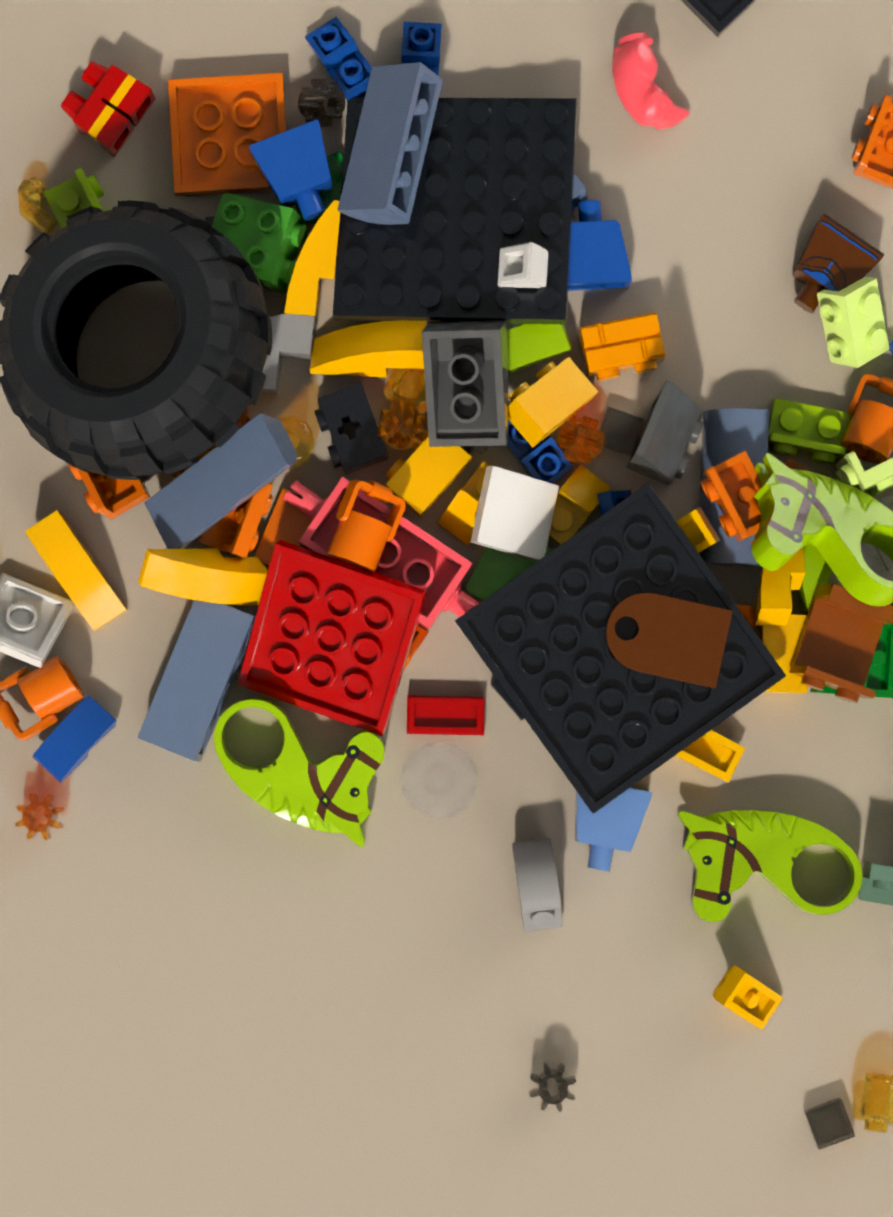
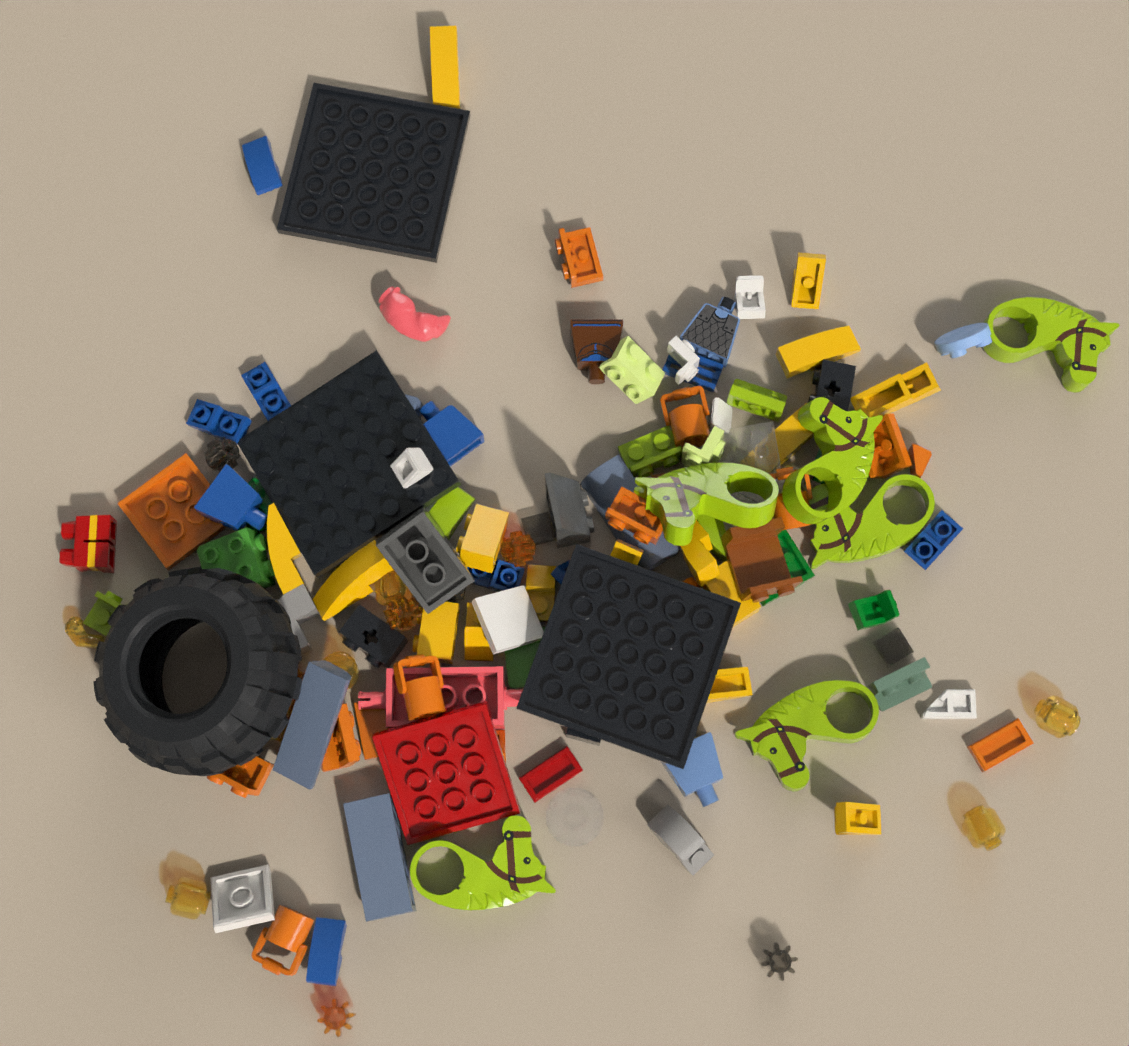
camera: 30 degrees left, 10 degrees down
yellow slope [24,510,127,631] -> none
yellow slope [138,549,268,606] -> none
sand blue brick [338,62,443,225] -> none
light orange brick [578,312,665,381] -> none
reddish brown tile [606,593,733,689] -> none
clear smoke tile [804,1097,856,1150] -> none

